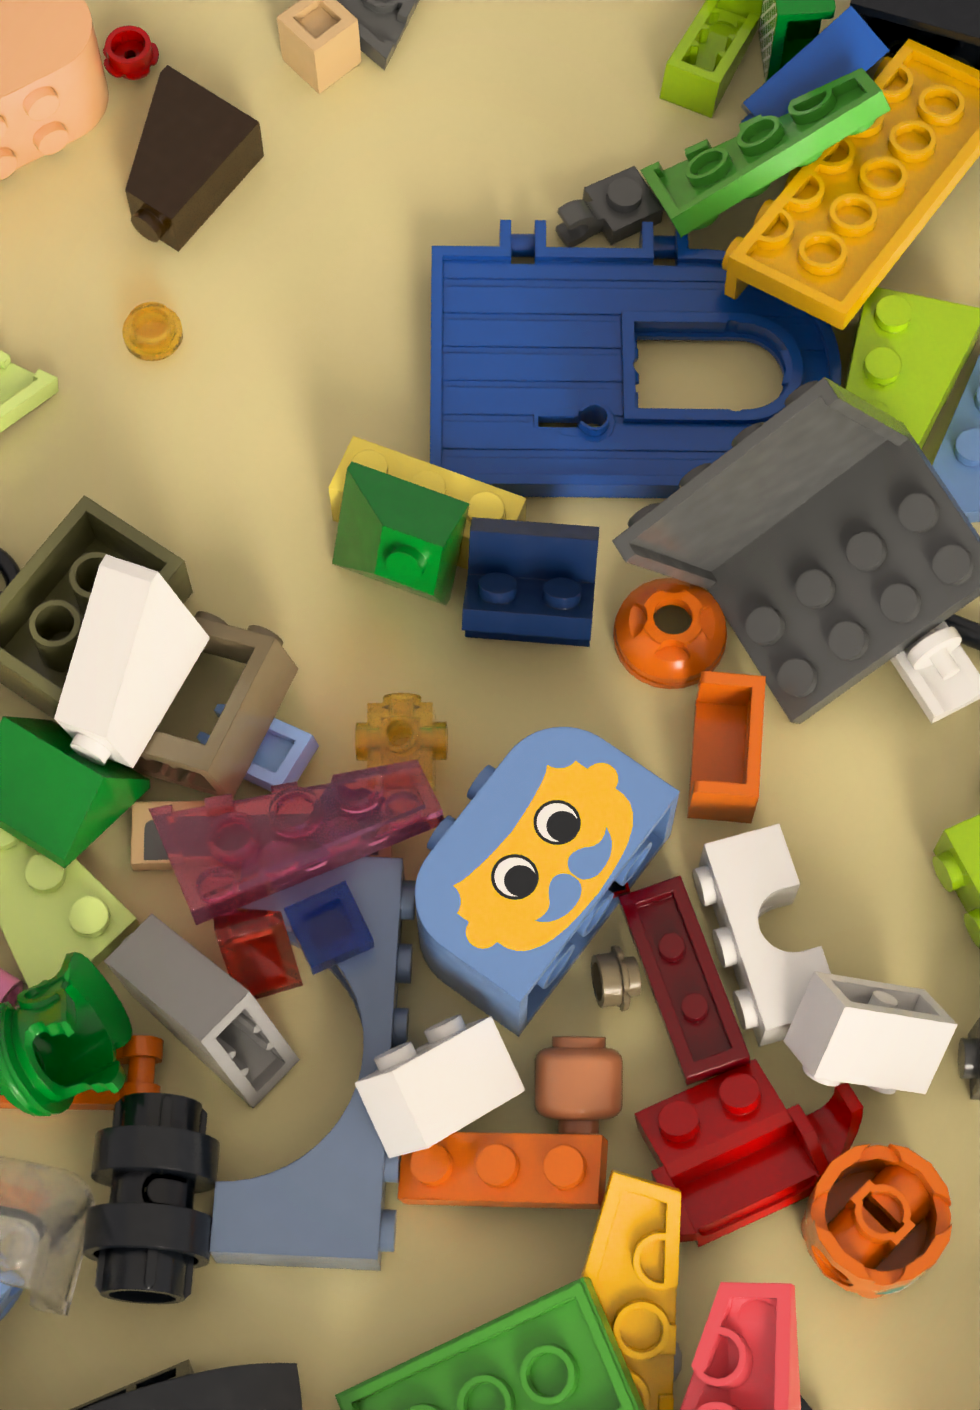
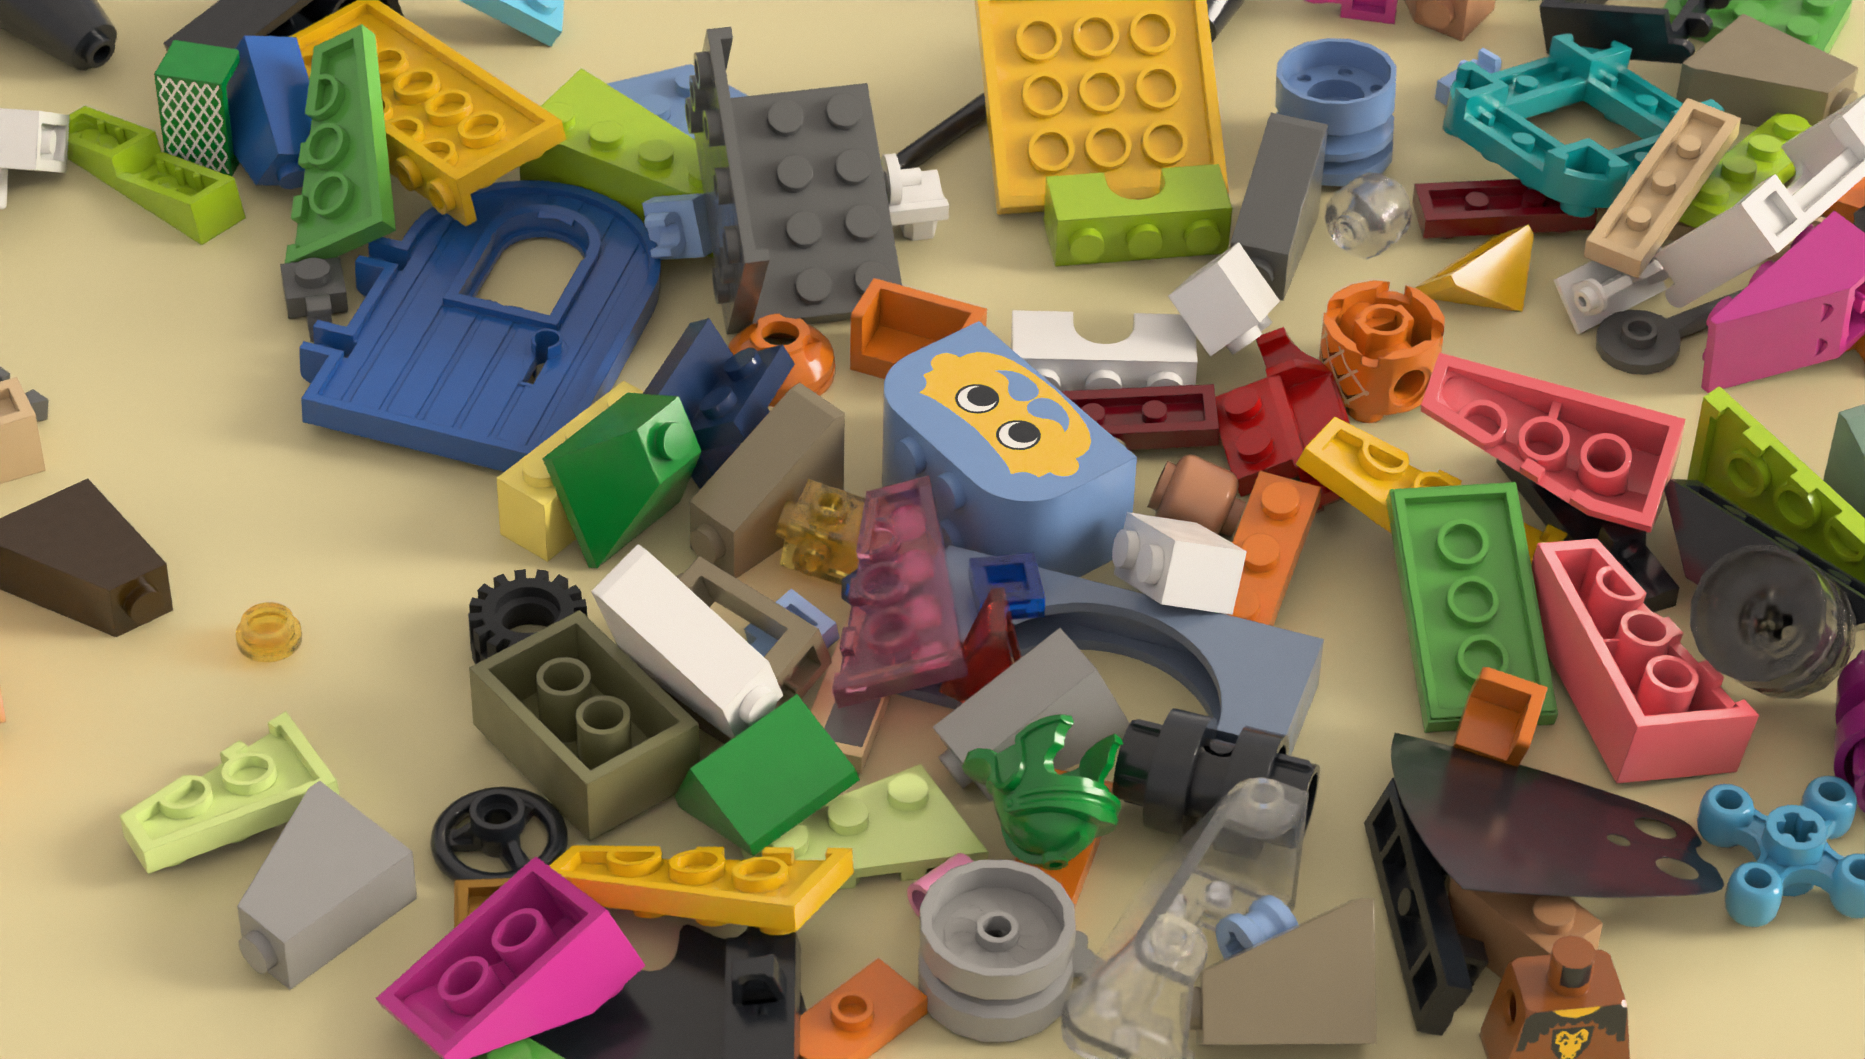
camera: 75 degrees left, 25 degrees down
none -> black tyre [468,569,587,664]
none -> dark tan slope [689,383,845,578]

